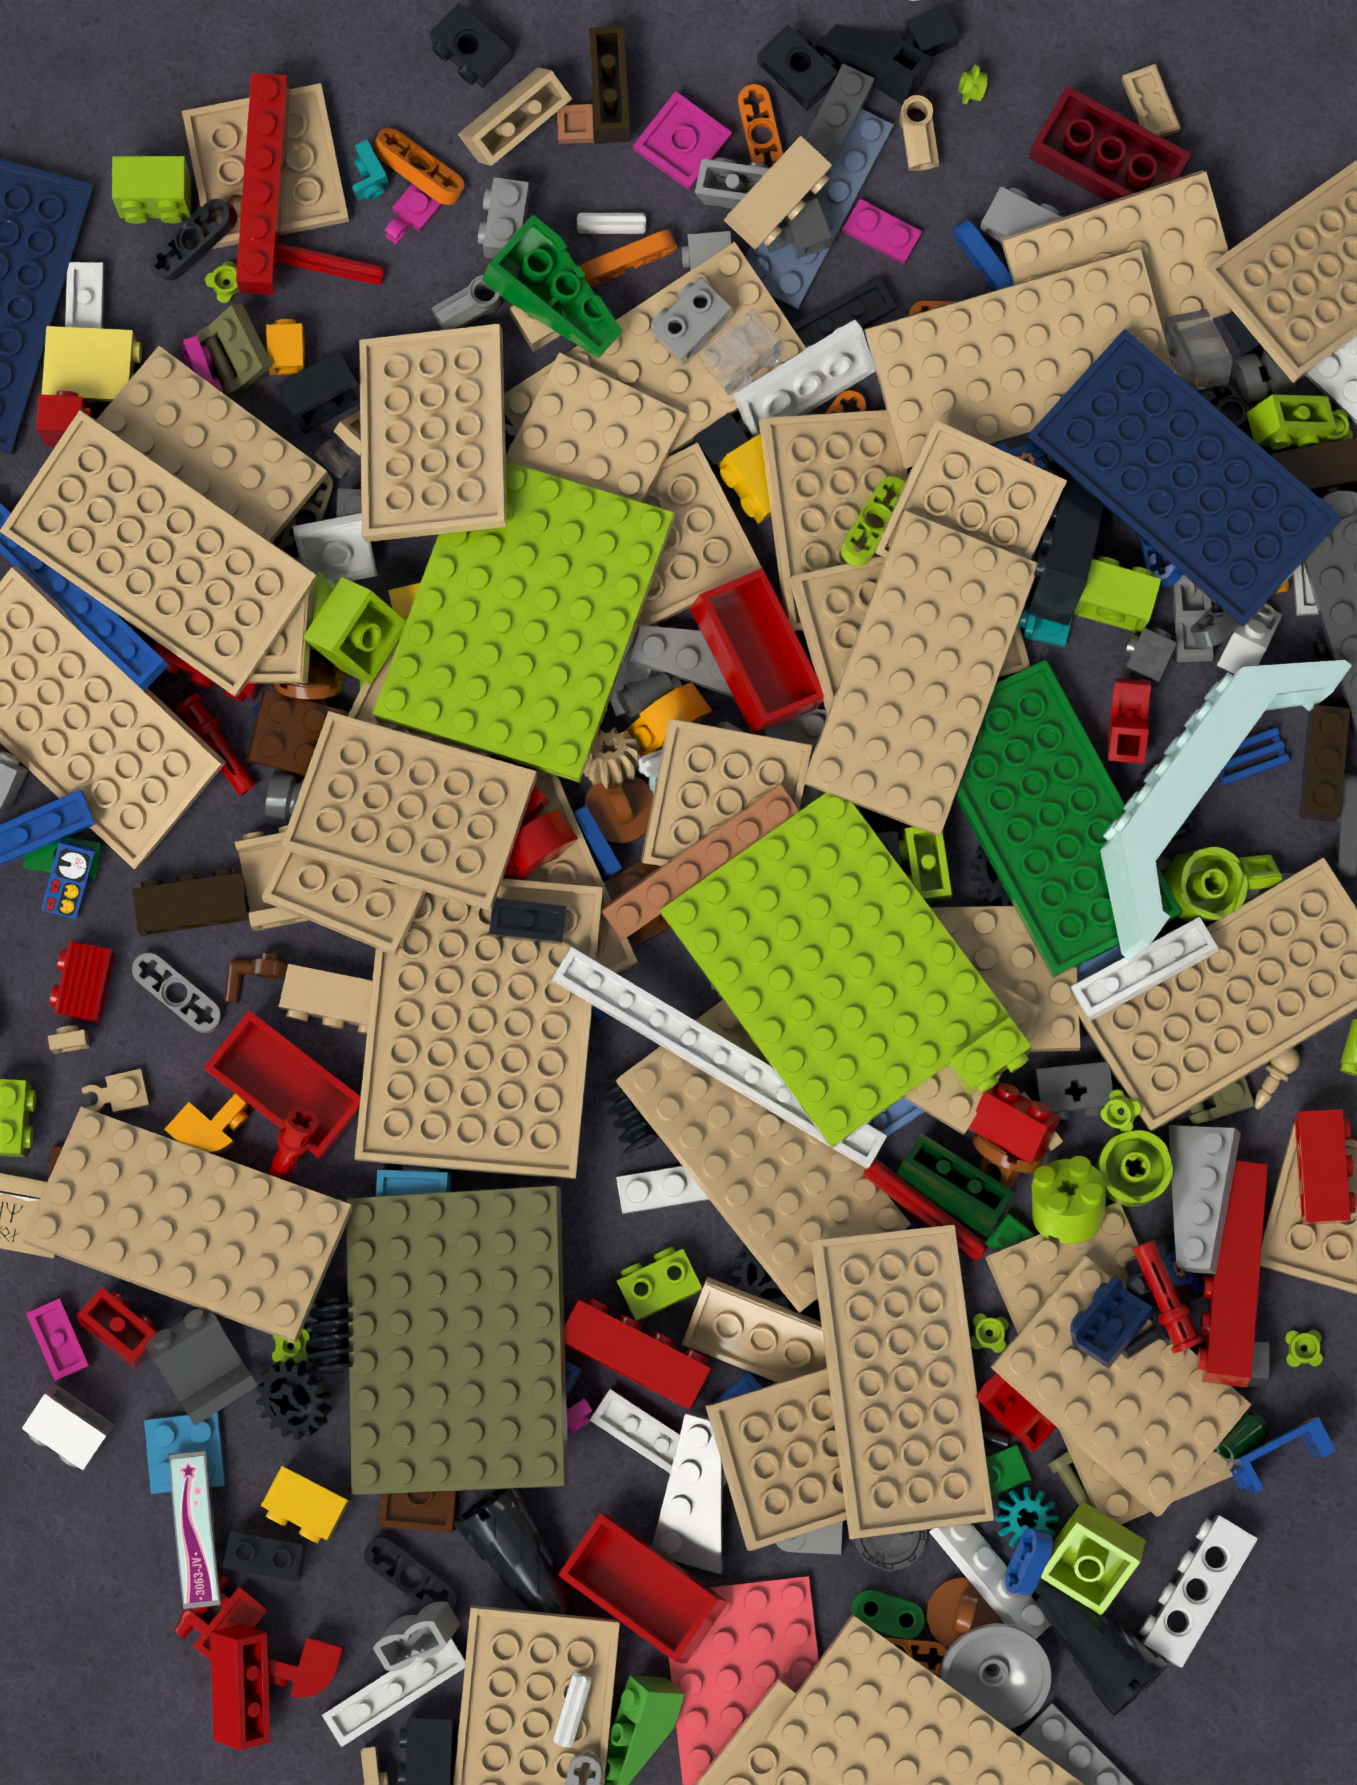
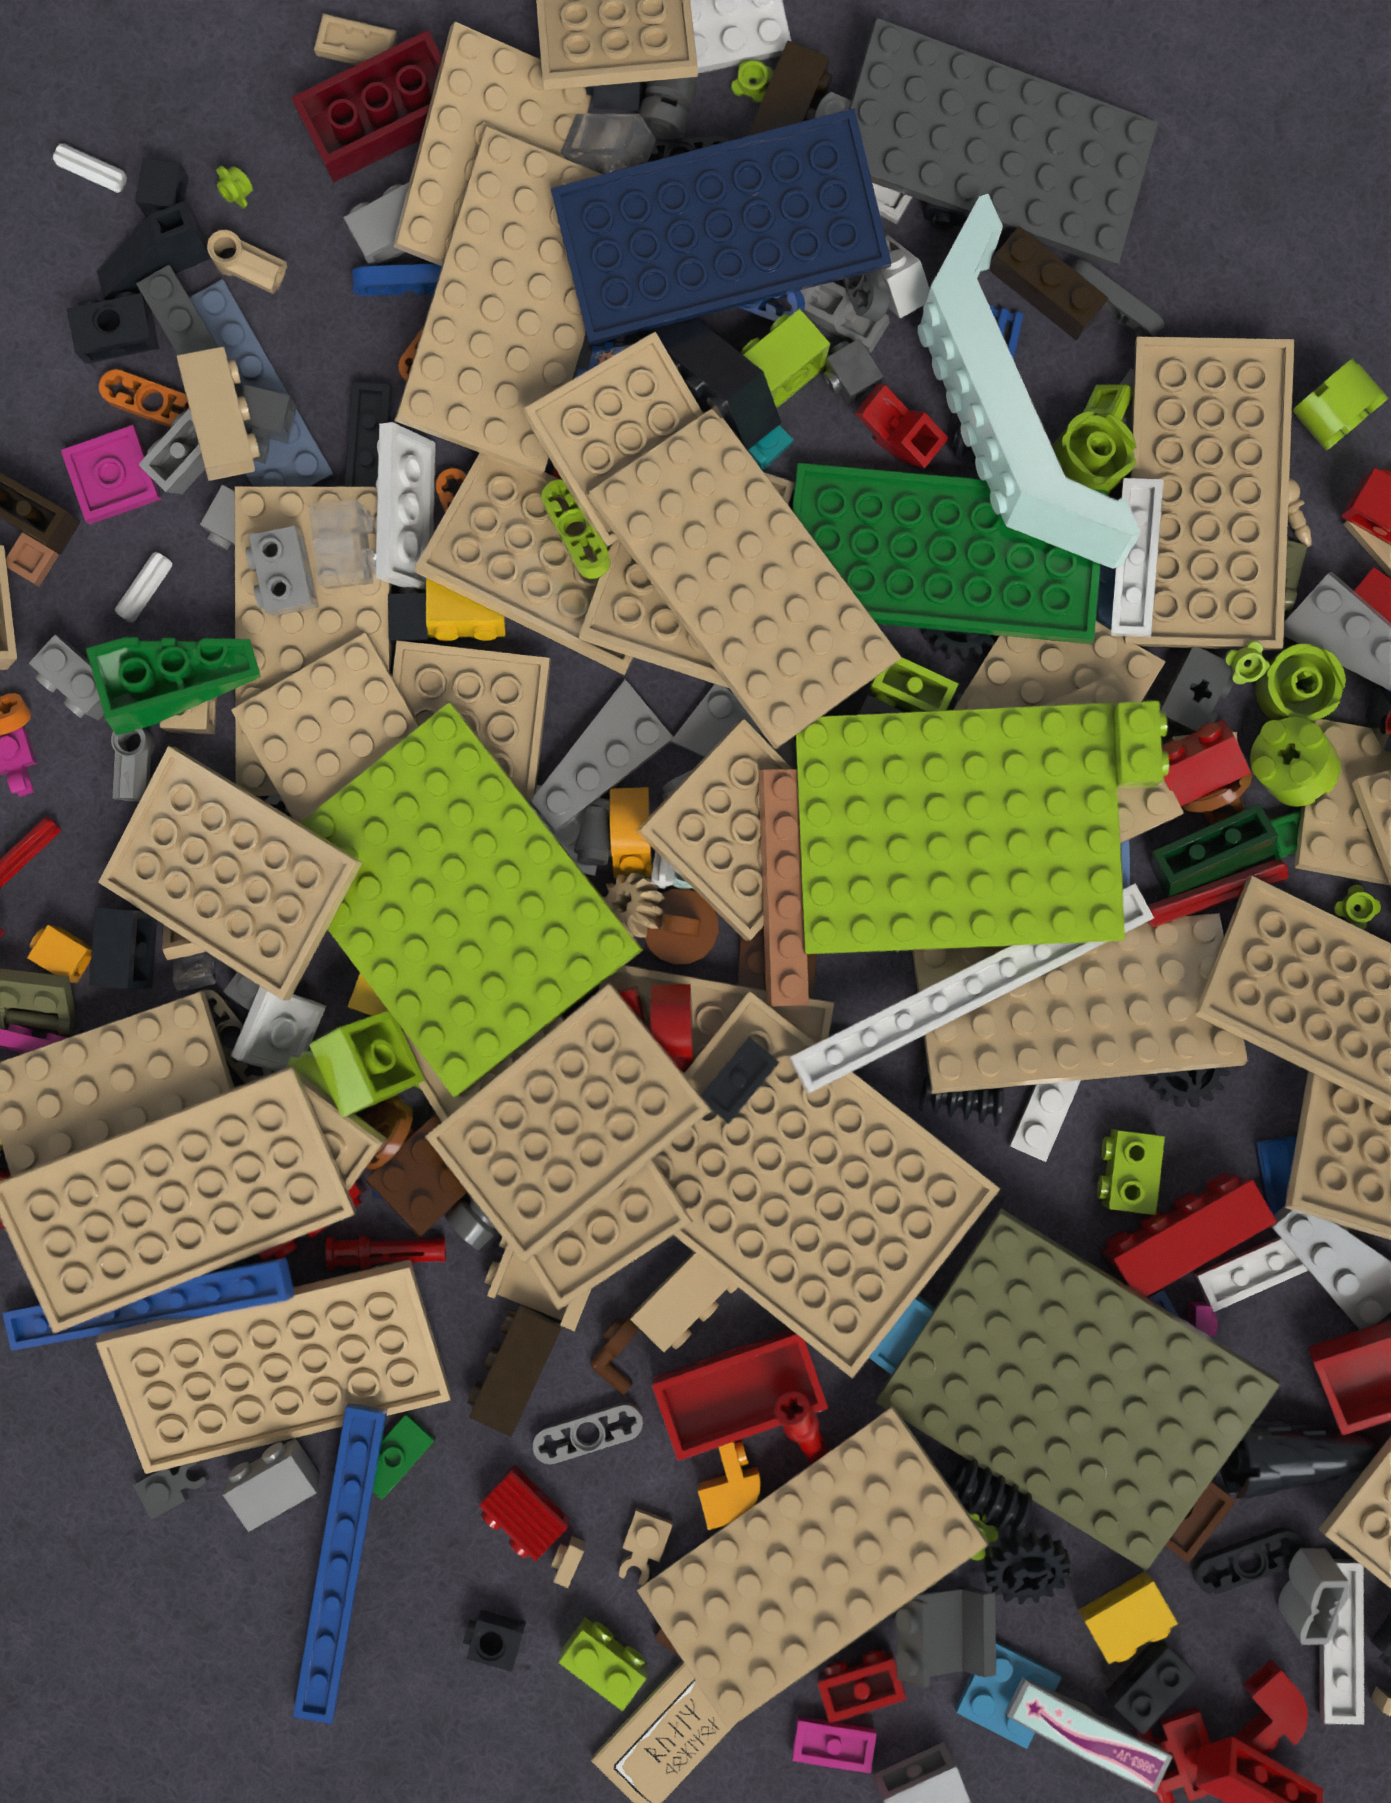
camera: 55 degrees left, 5 degrees up
tile [41,840,95,920] -> none
blue tile [574,806,622,882] -> none
orange beam [580,230,678,287] -> none
tan tile [681,1277,827,1383] -> none
red piece [690,568,824,734] -> none
dark pink plate [842,199,922,265] -> none
lime brick [1247,394,1337,450] -> none

